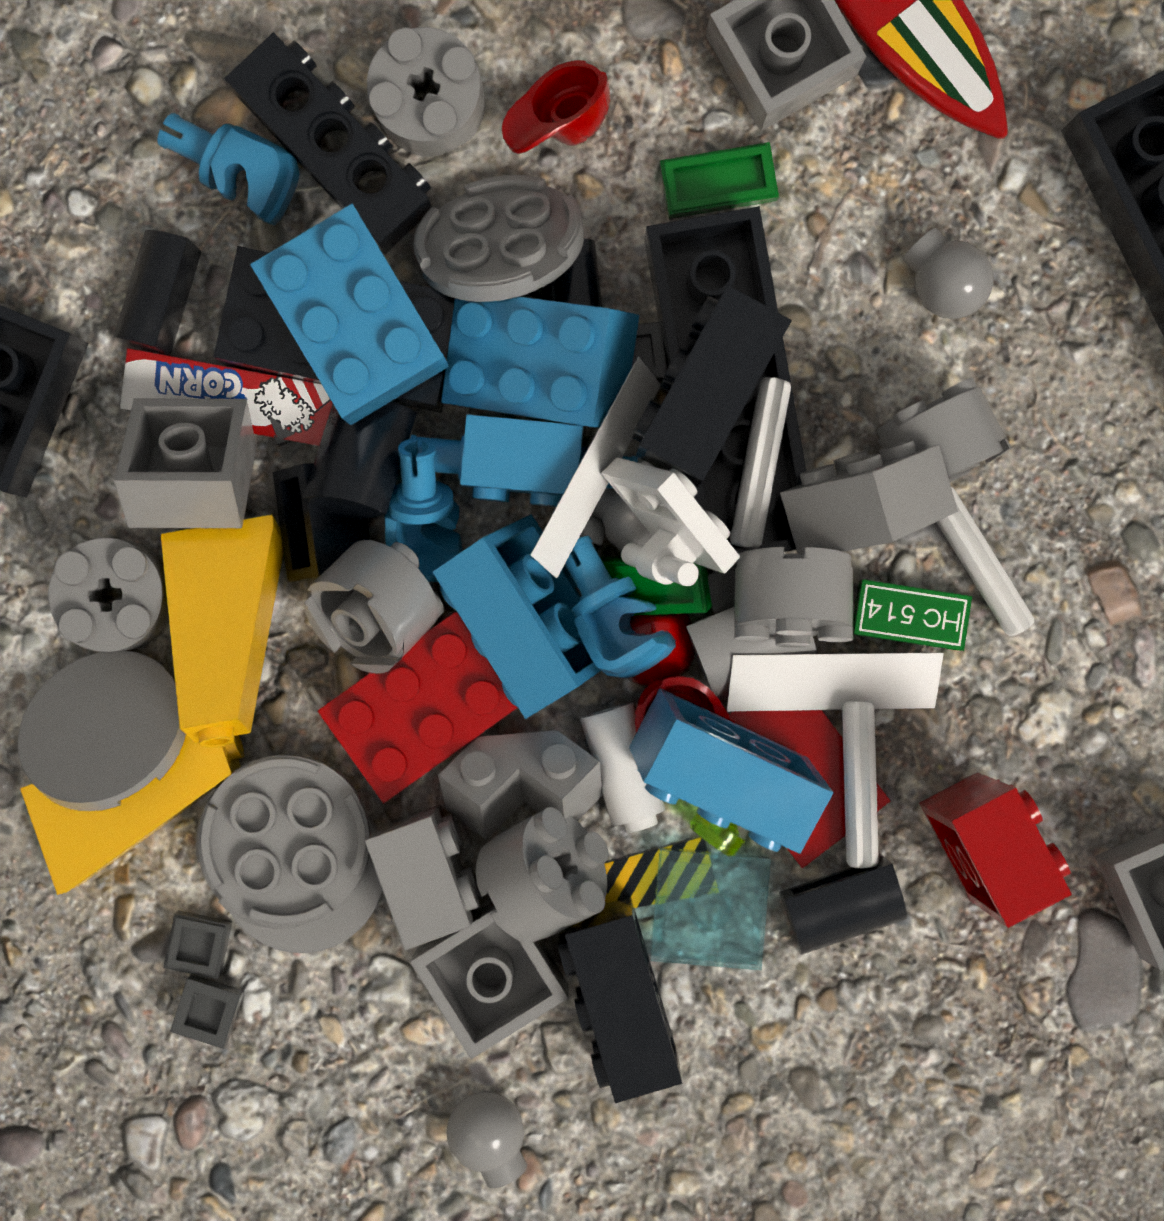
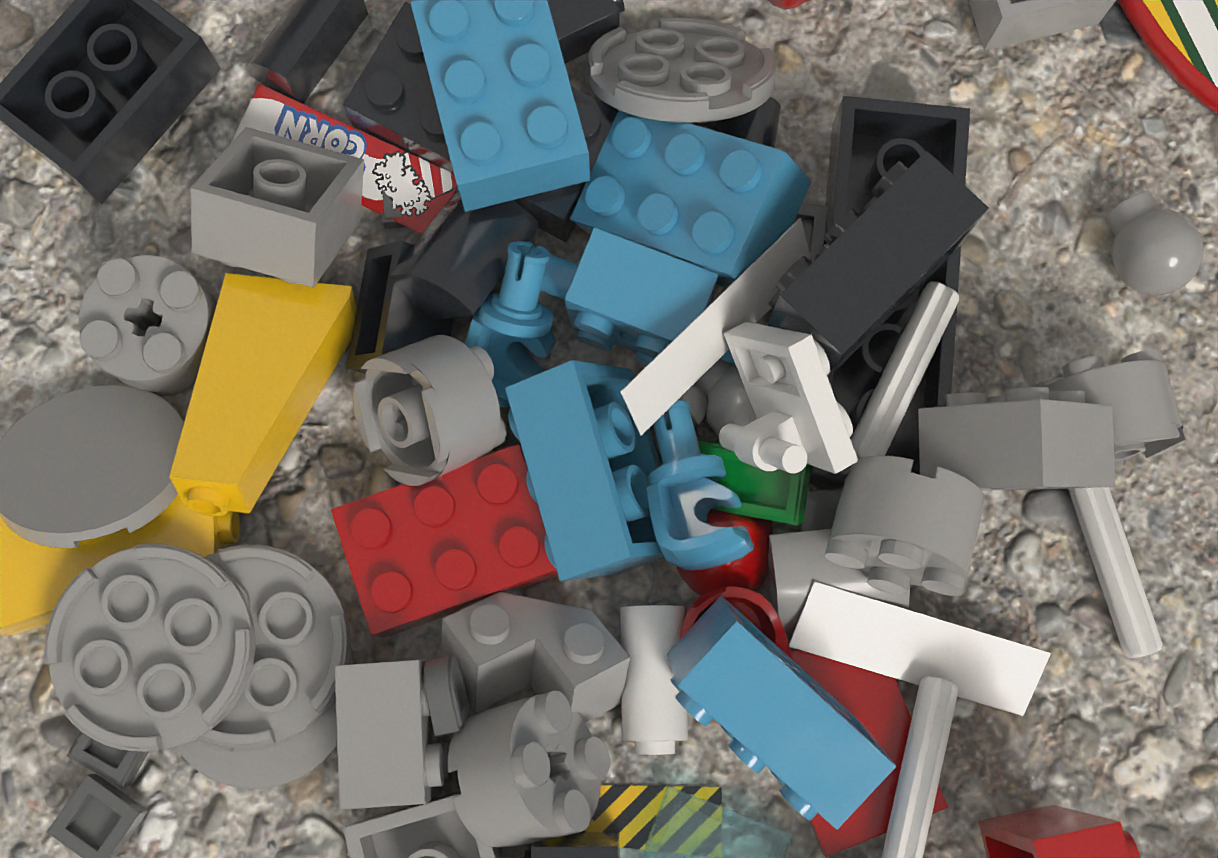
camera: 20 degrees right, 10 degrees down
green tile [659,142,779,219] -> none
clear neon green tile [689,813,745,857] -> none
green tile [853,579,972,651] -> none
none -> light grey tile [44,544,256,751]
none -> dark grey tile [424,654,471,736]

